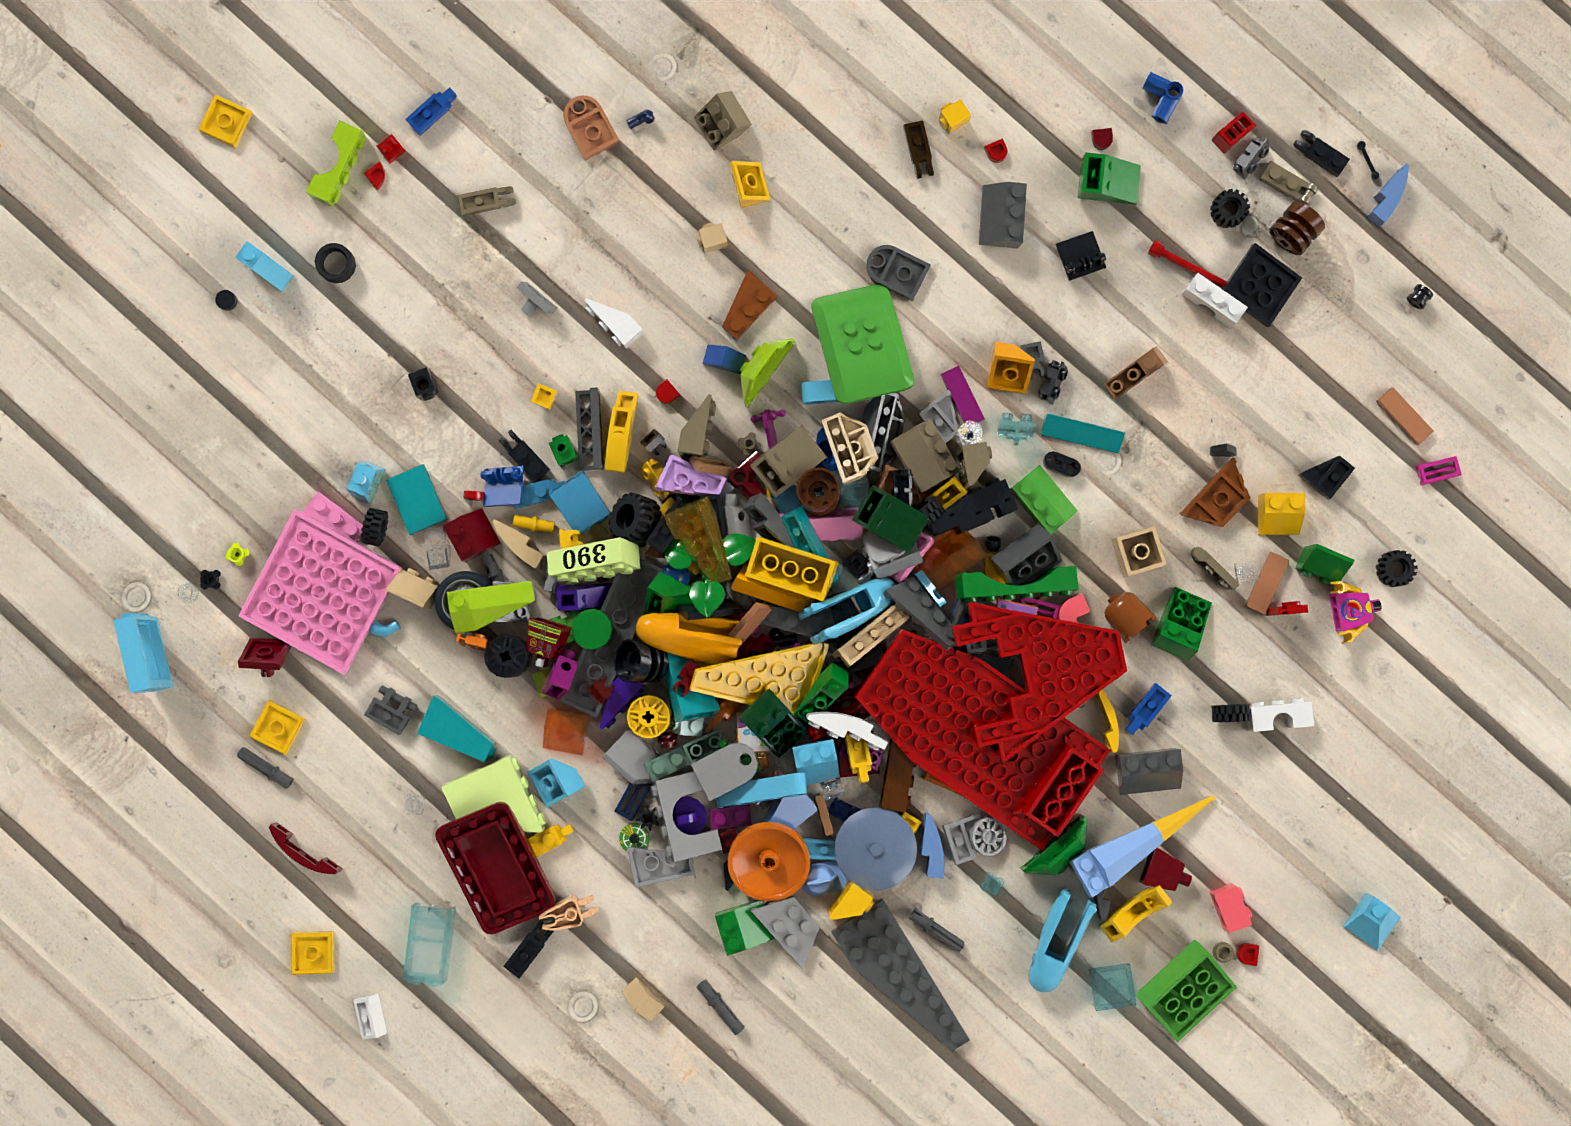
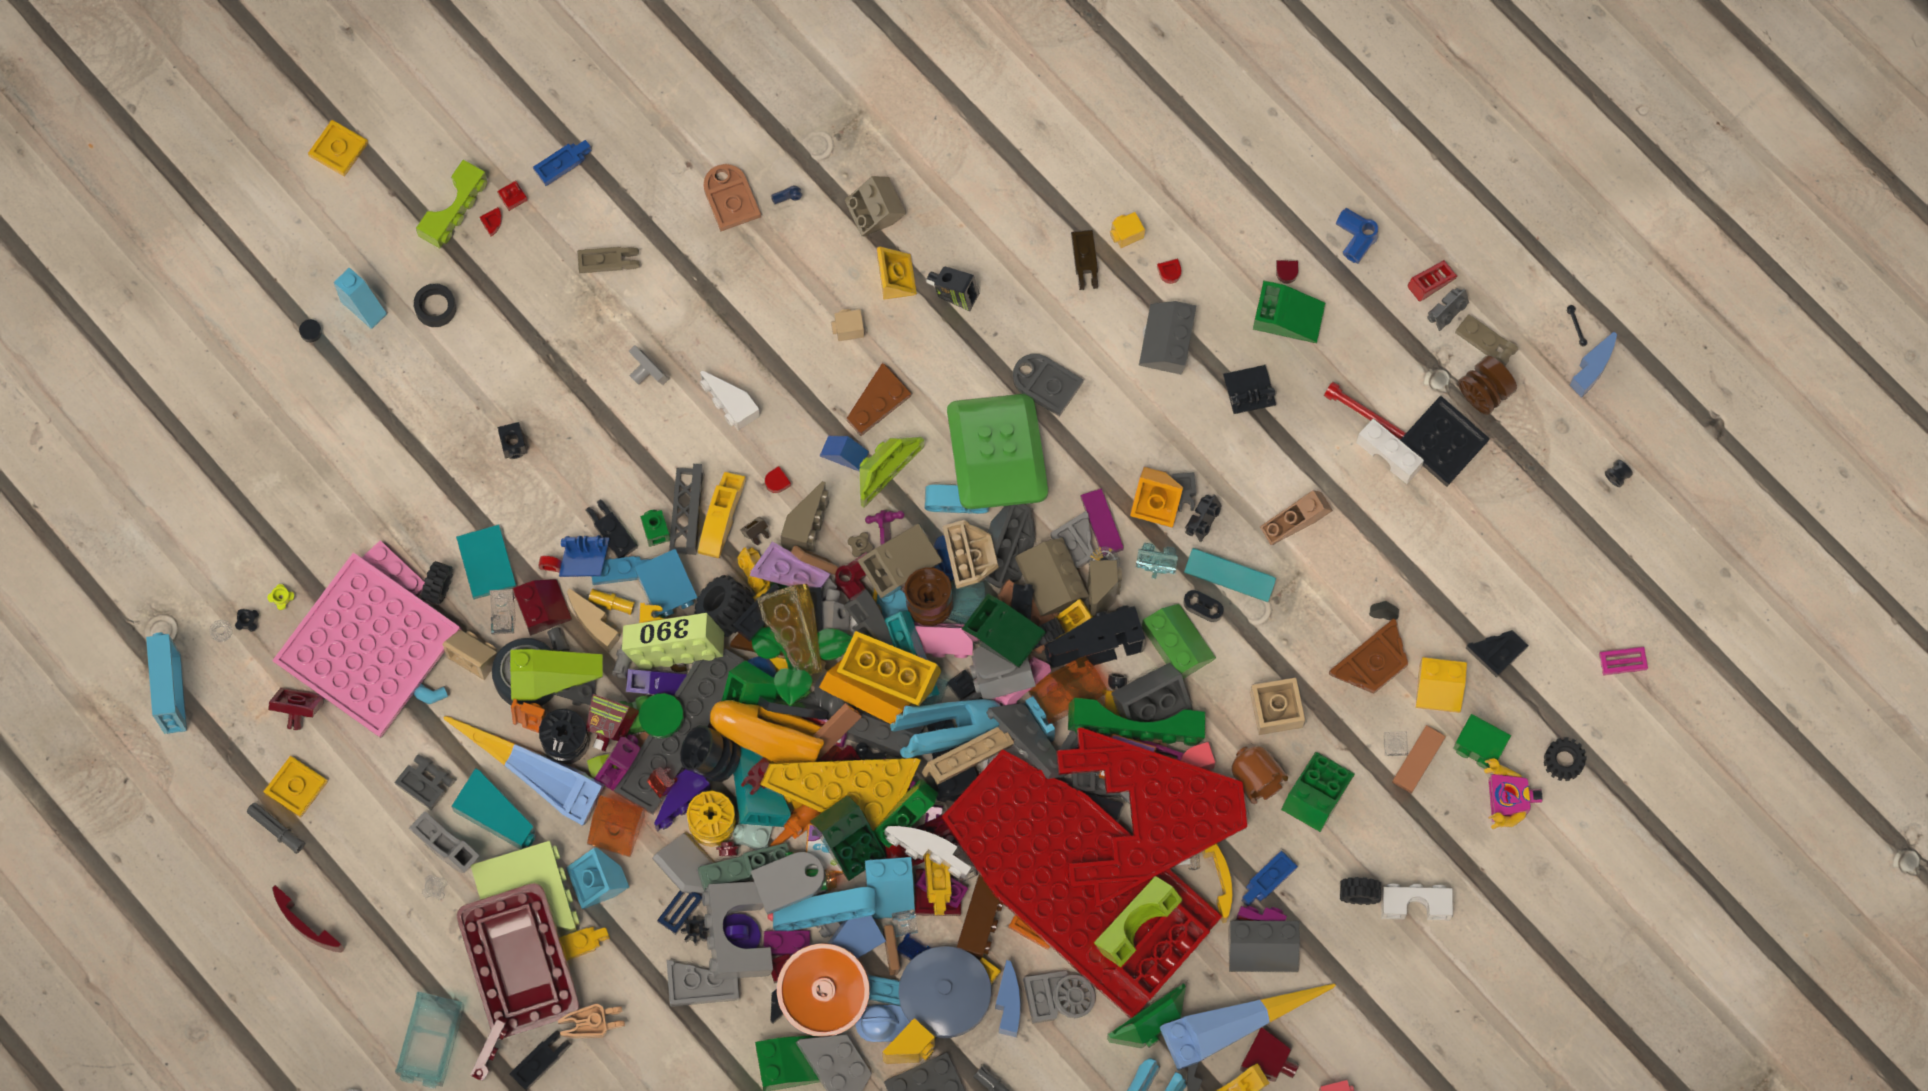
camera: 10 degrees right, 15 degrees down
yellow tile [291,931,334,975] -> none
medium azure torso [347,461,386,504] -> none
yellow tile [530,383,558,410] -> none
bright green piece [619,823,649,852] -> none
clear light blue plate [980,872,1004,896] -> none
dark tan hinge [1191,547,1240,590] -> none
black tyre [1210,189,1250,228] -> none
red plate [1266,601,1308,616] -> none
black hinge [1293,130,1350,177] -> none
nougat tile [1376,387,1434,445] -> none
none -> light grey arch [408,811,480,873]
none -> light blue plate [443,716,604,826]
none -> hinge [470,1016,509,1081]
none -> black torso [926,266,980,311]
none -> lime arch [1094,876,1182,967]
none -> magenta slope [1236,906,1287,921]

